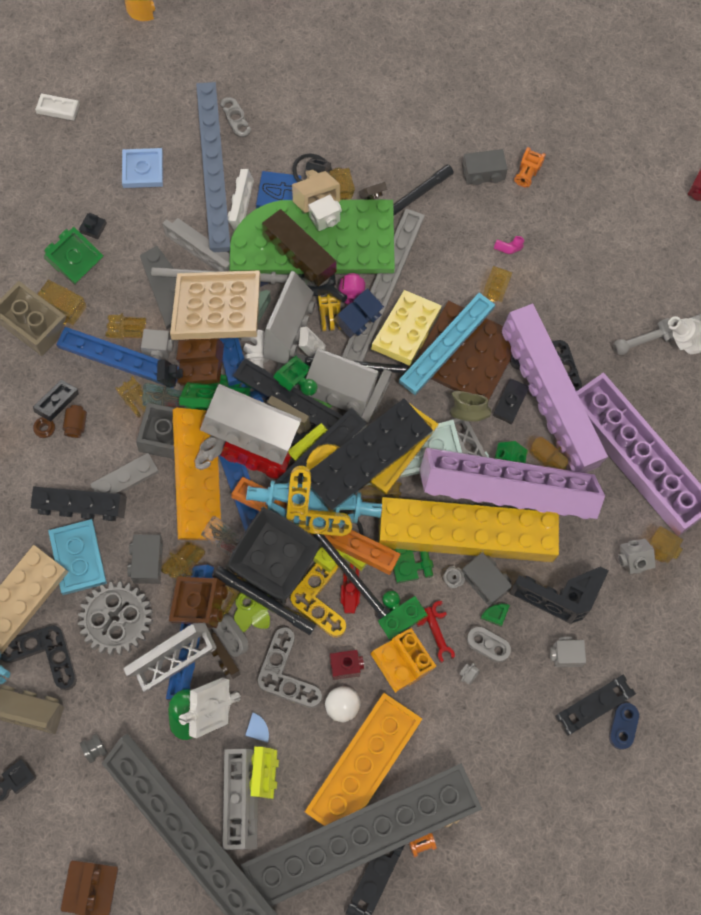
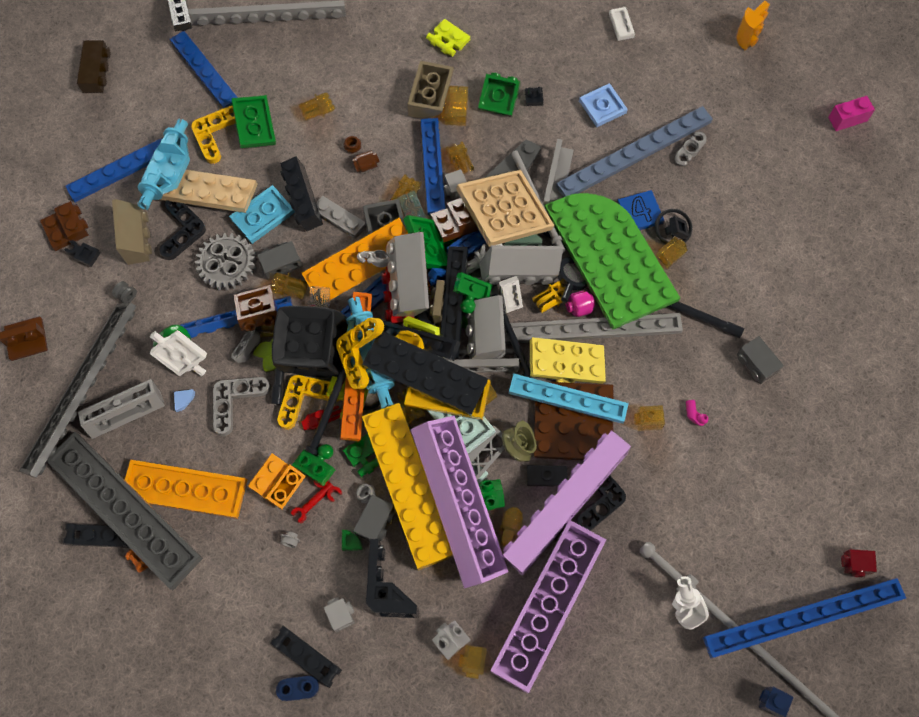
camera: 70 degrees right, 0 degrees up
black plate [33,380,79,422] -> none
light grey fence [123,623,216,692] -> none
black tile [157,359,183,388] -> none
dark brown plate [211,632,241,679] -> none
white plate [228,169,254,231] -> none
neon yellow plate [249,747,279,799] -> none
dark brown brick [262,209,337,286] -> none
tan hinge [292,170,340,213] -> none
white brick [308,195,342,231] -> none
white hair [325,685,361,722] -> none
dark red brick [330,650,364,680] -> none
dark blue piece [333,288,384,338] -> none
dark brown plate [358,182,388,200] -> none
light grey plate [467,627,511,663] -> none
orange connector [514,147,546,188] -> none

